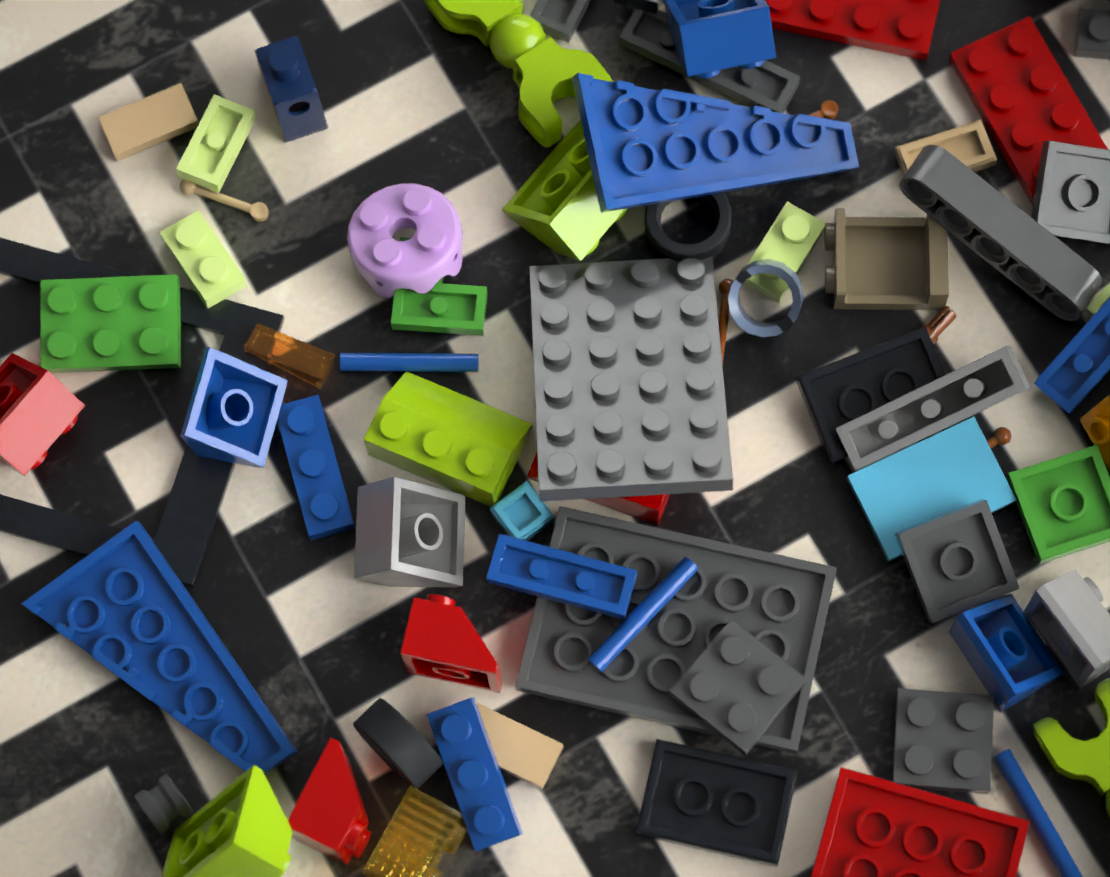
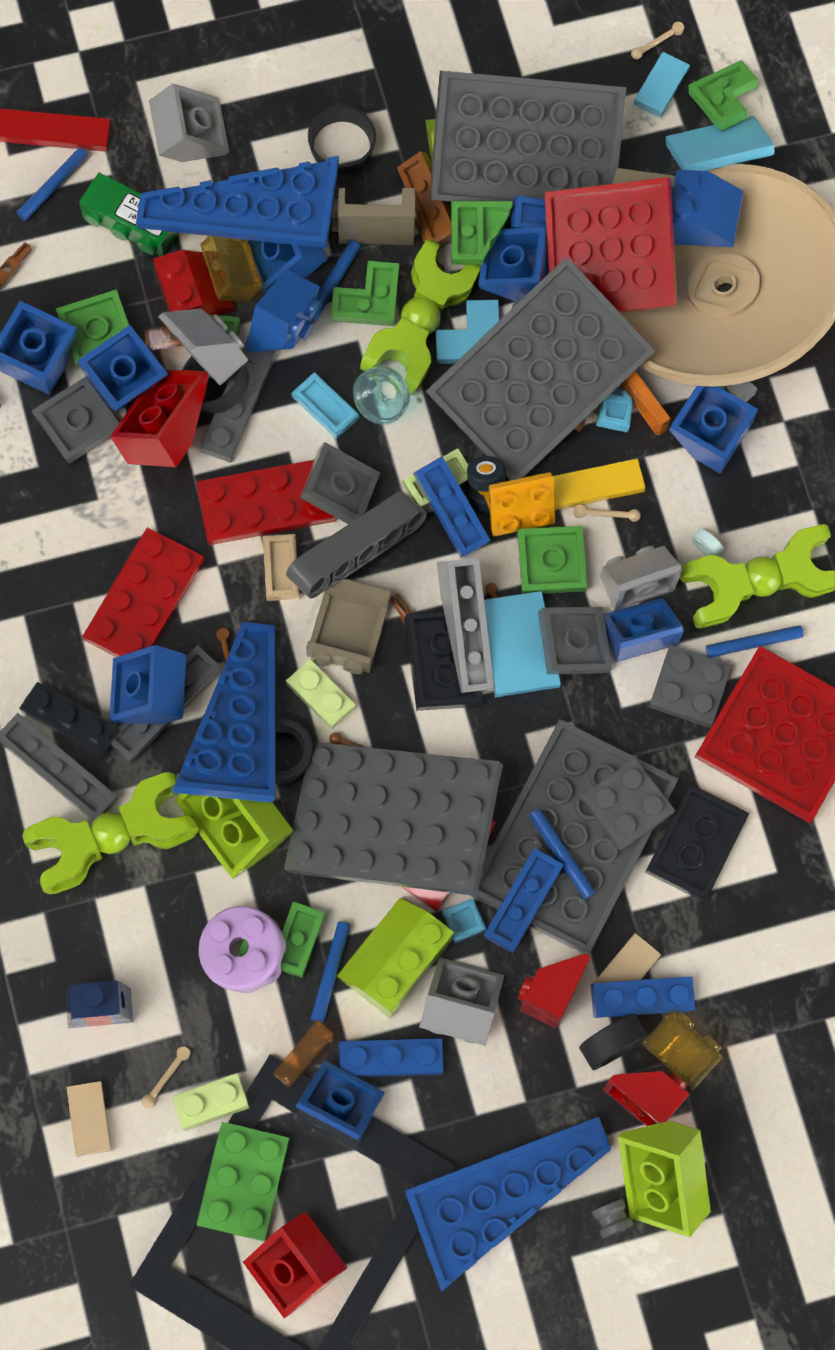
camera: 85 degrees left, 0 degrees up
yellowish green plate [176,94,256,193] -> none
sand blue piece [727,259,804,337] -> none

